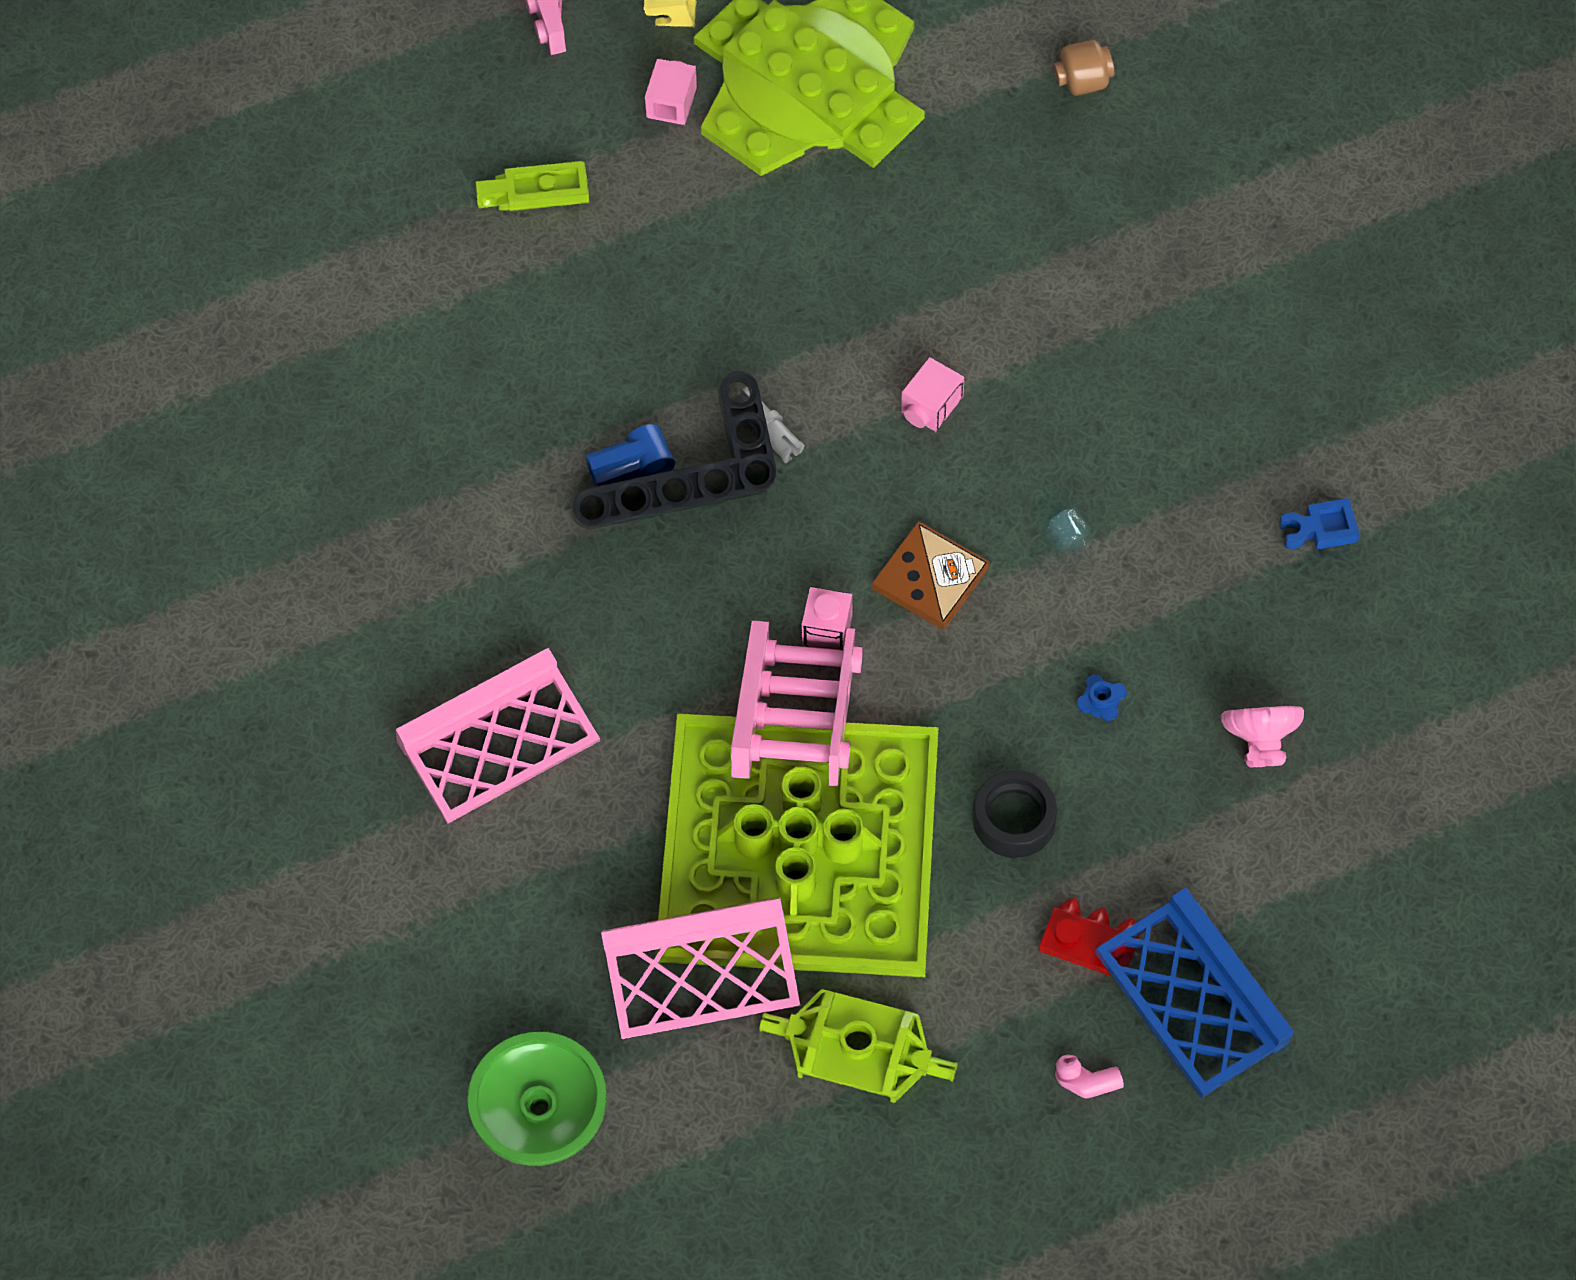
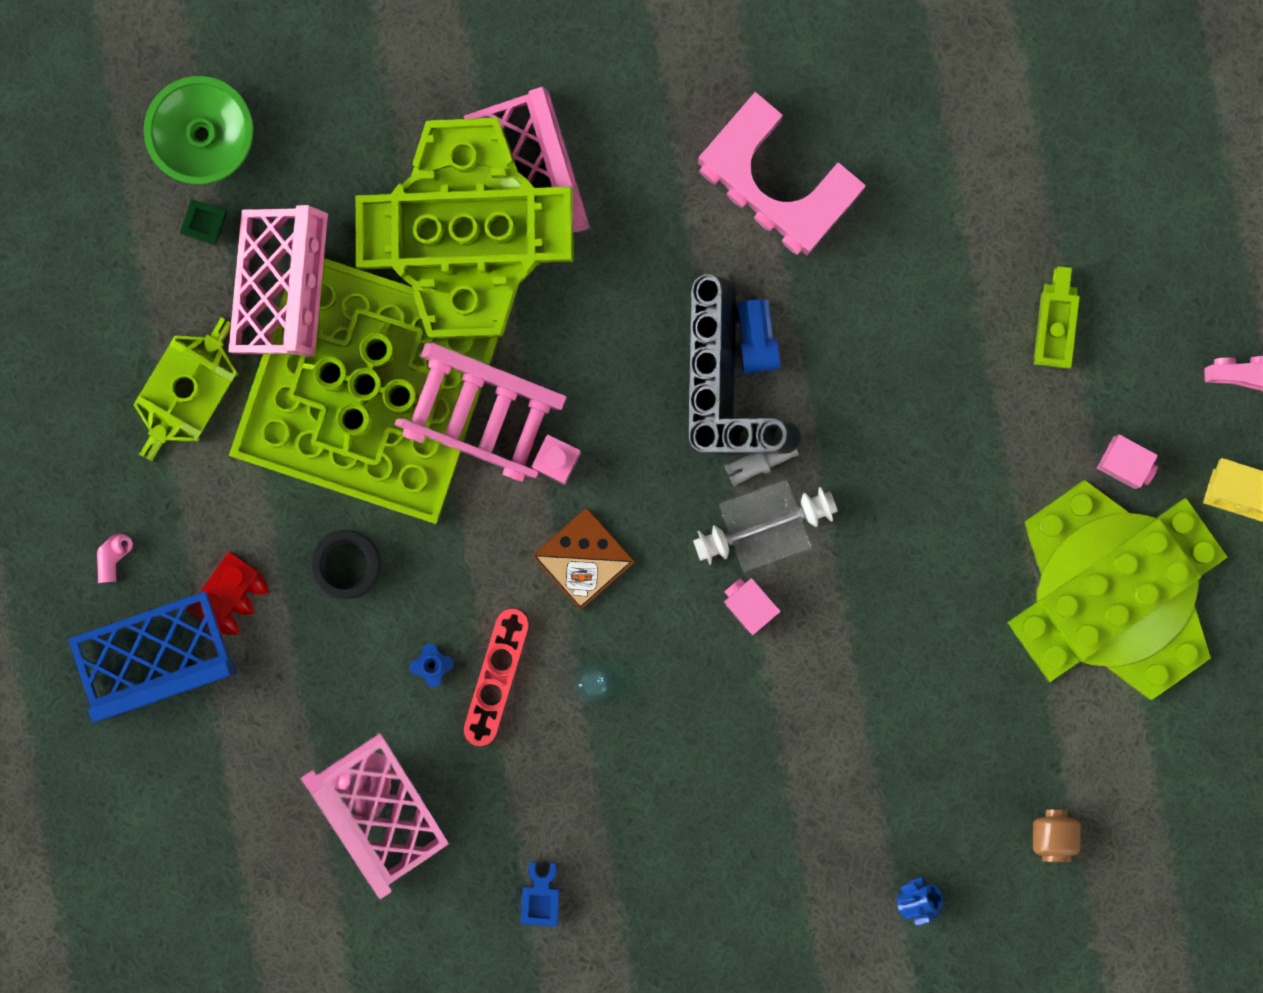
camera: 100 degrees right, 25 degrees up
none -> dark green plate [180,199,228,246]
none -> bright pink fence [301,734,449,899]
none -> lime plate [355,118,574,339]
none -> coral beam [464,609,529,746]
none -> clear plate [693,480,837,573]
none -> bright pink arch [698,92,866,255]
none -> blue gear [897,877,943,926]

